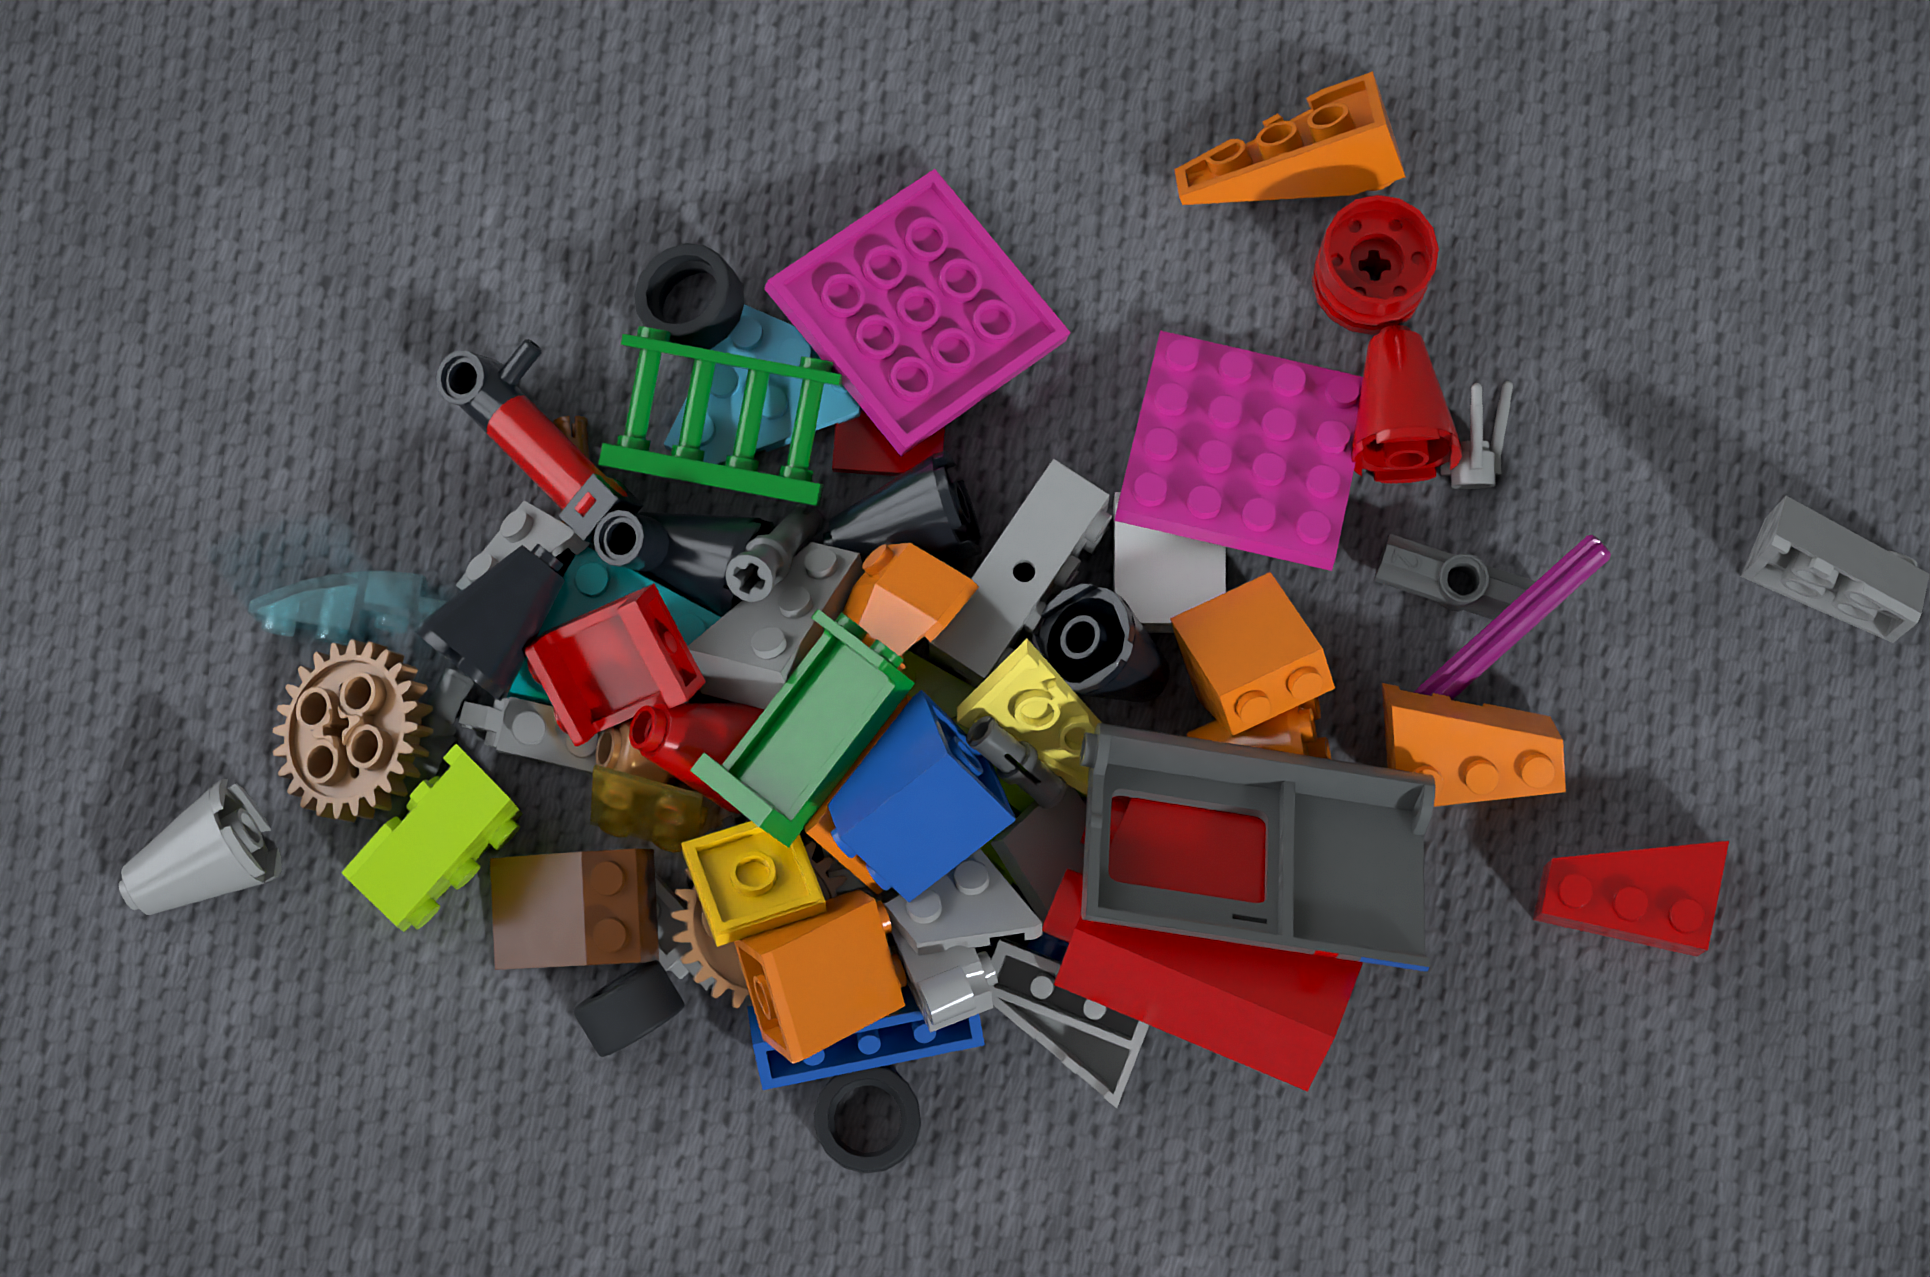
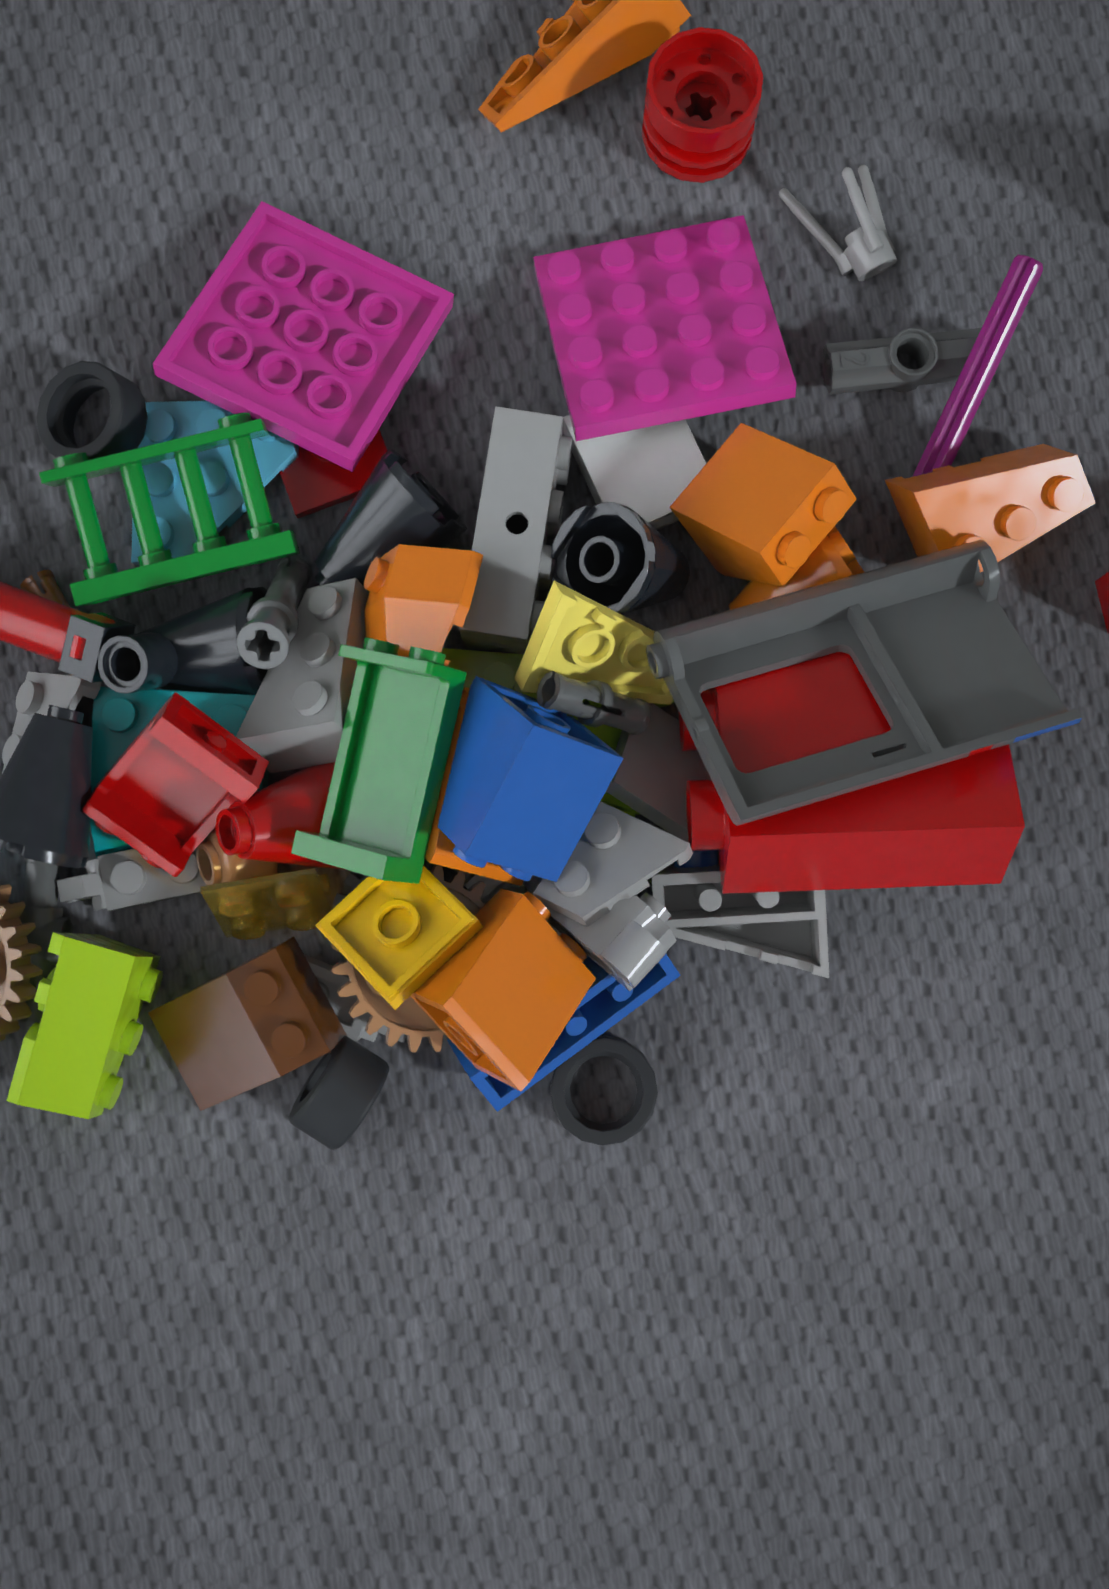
camera: 25 degrees left, 5 degrees up
red cone [1351,325,1462,484] -> none

